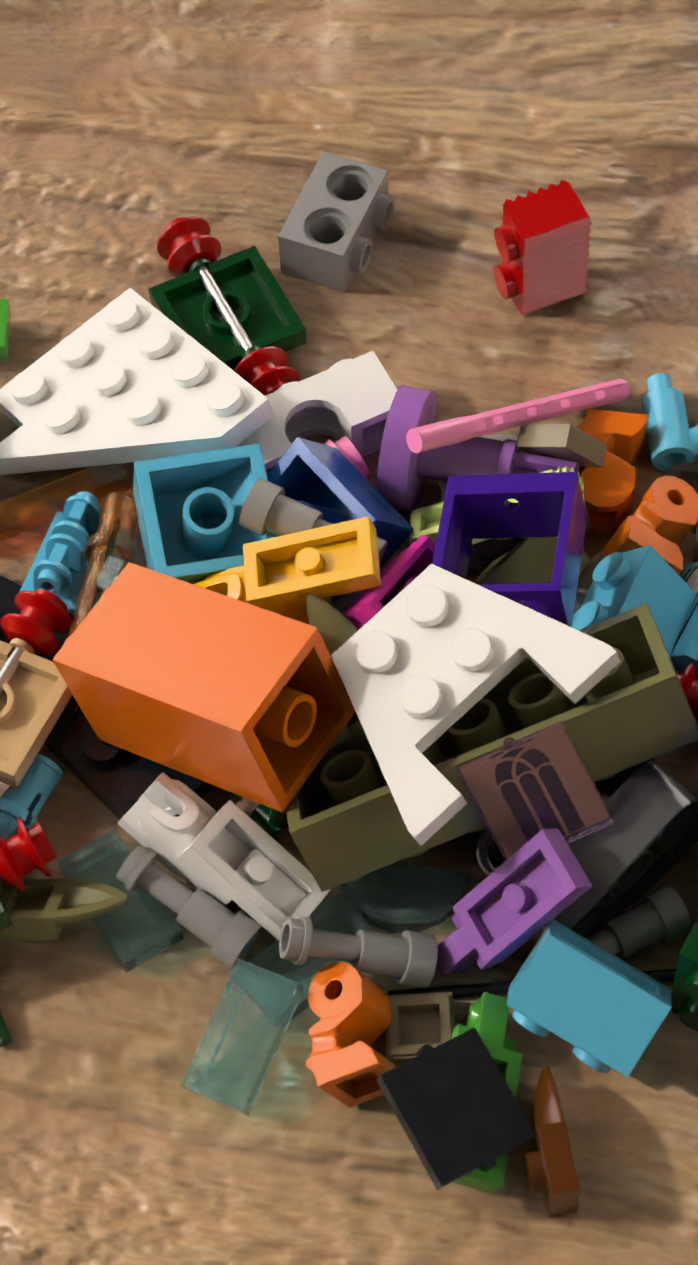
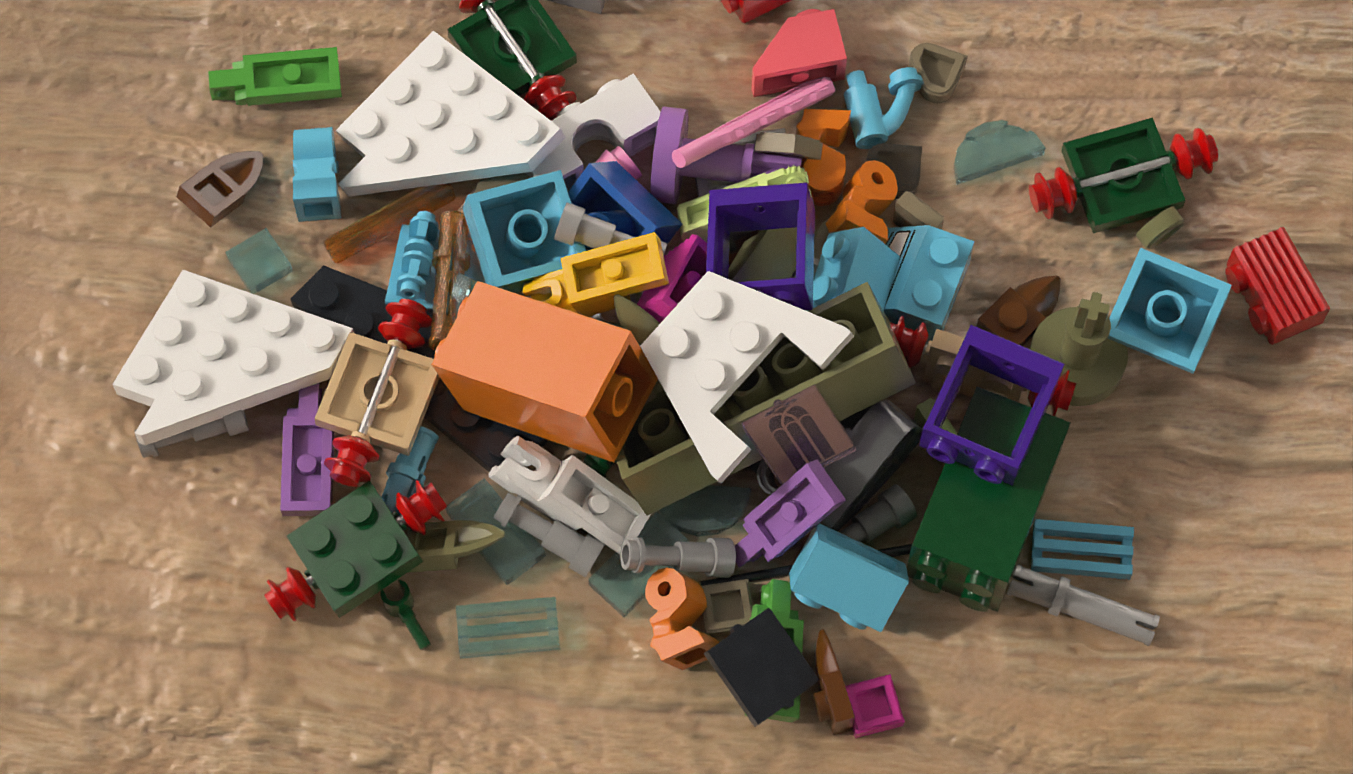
camera: 10 degrees left, 10 degrees up
clear light blue tile [181,959,305,1116] -> none
none -> clear light blue tile [456,597,560,659]
none -> coral slope [751,9,847,97]
none -> dark pink tile [845,674,905,739]

